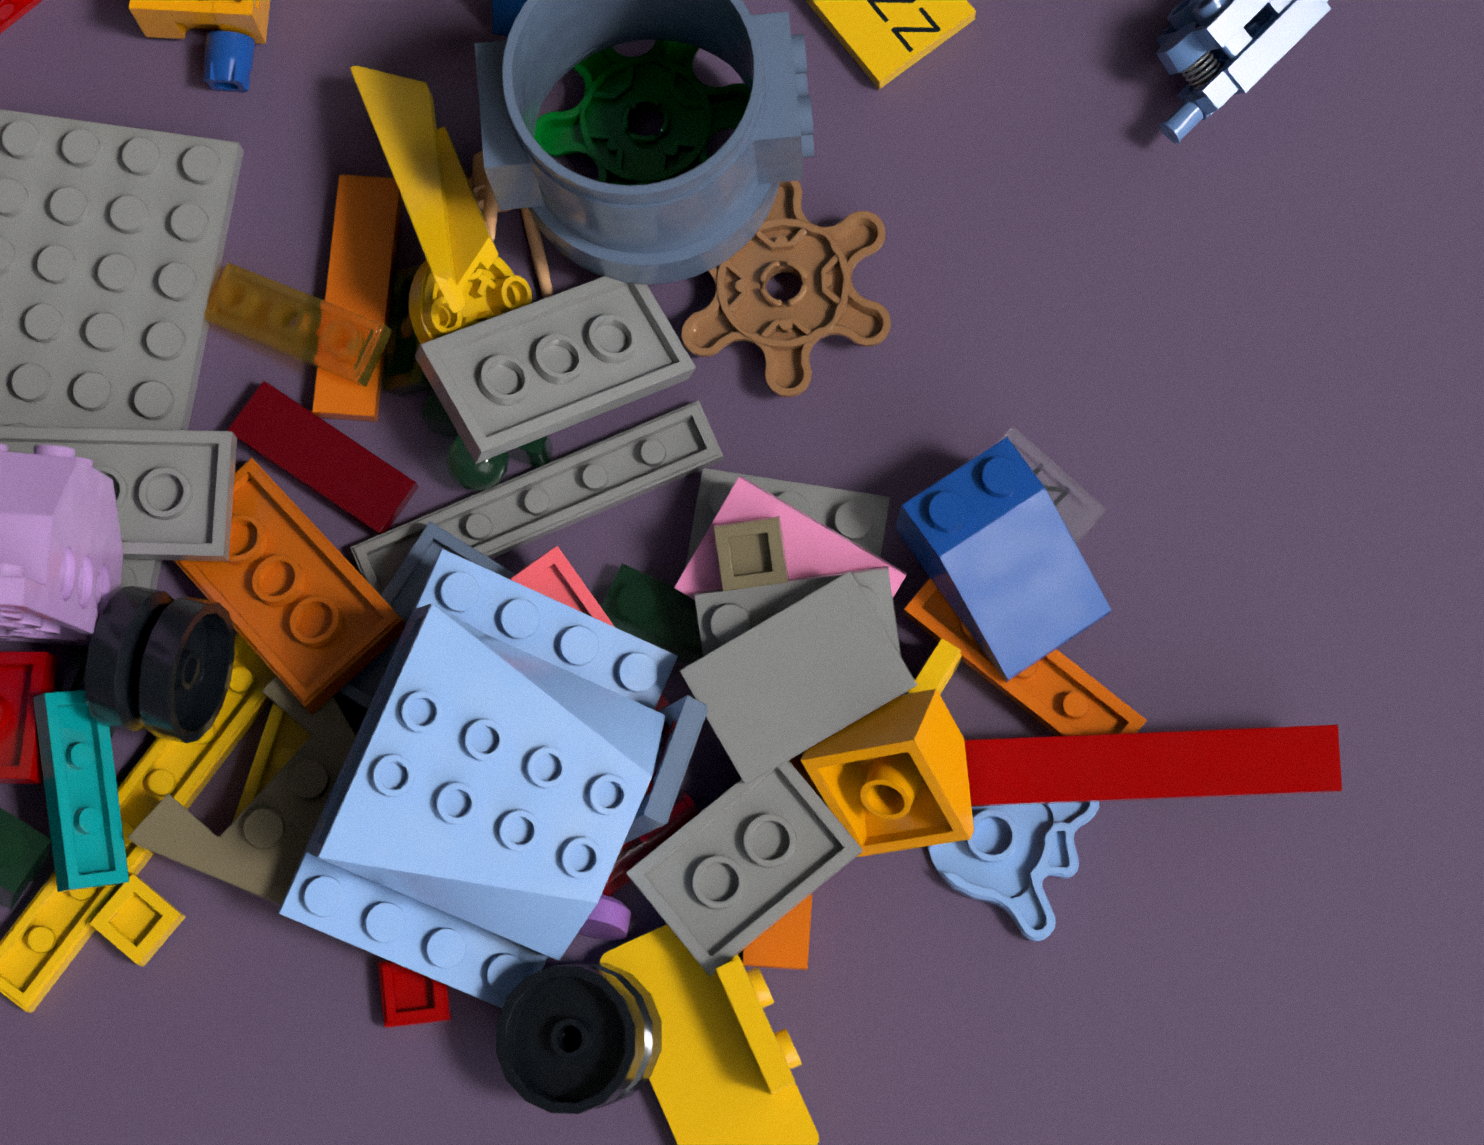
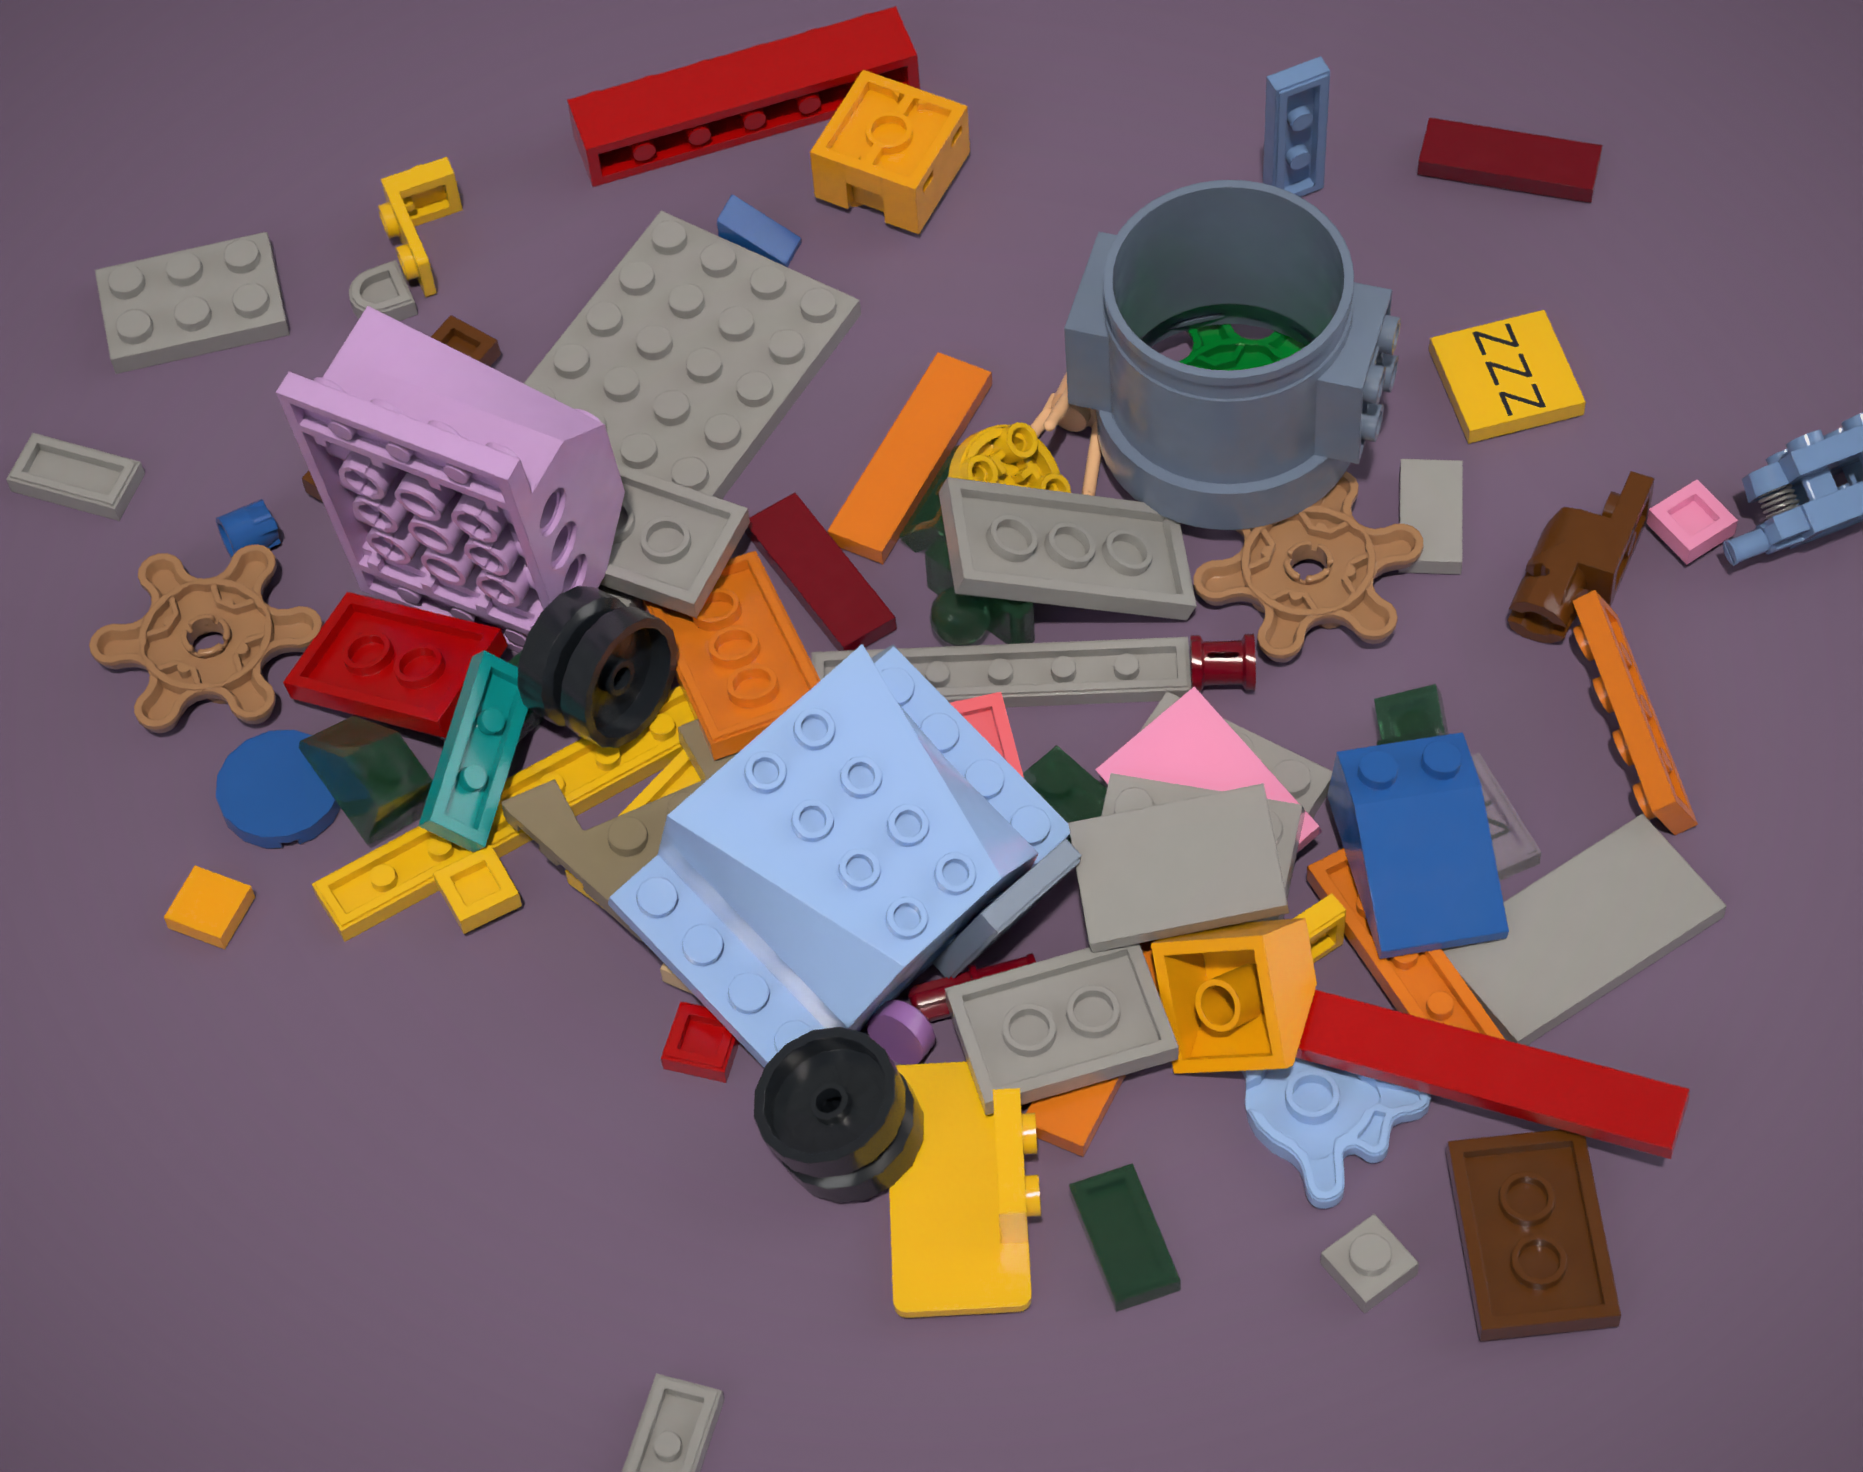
camera: 20 degrees right, 20 degrees down
blue hose [203,31,255,93] -> none
clear yellow tile [204,262,392,387] -> none
yellow wedge [350,66,498,314] -> none
dark tan plate [714,516,789,591] -> none
none -> piece [716,194,802,267]
none -> clear green tile [1069,1163,1181,1312]
none -> dark red bush [1190,634,1256,692]
none -> light grey plate [1320,1214,1419,1314]
none -> clear green bracket [1374,684,1449,745]
none -> light grey tile [1398,459,1463,574]
none -> light grey tile [1442,813,1727,1045]
none -> reddish brown plate [1446,1129,1621,1341]
none -> reddish brown plate [1507,471,1655,643]
none -> orange plate [1573,590,1698,835]
none -> bright pink plate [1646,479,1738,565]

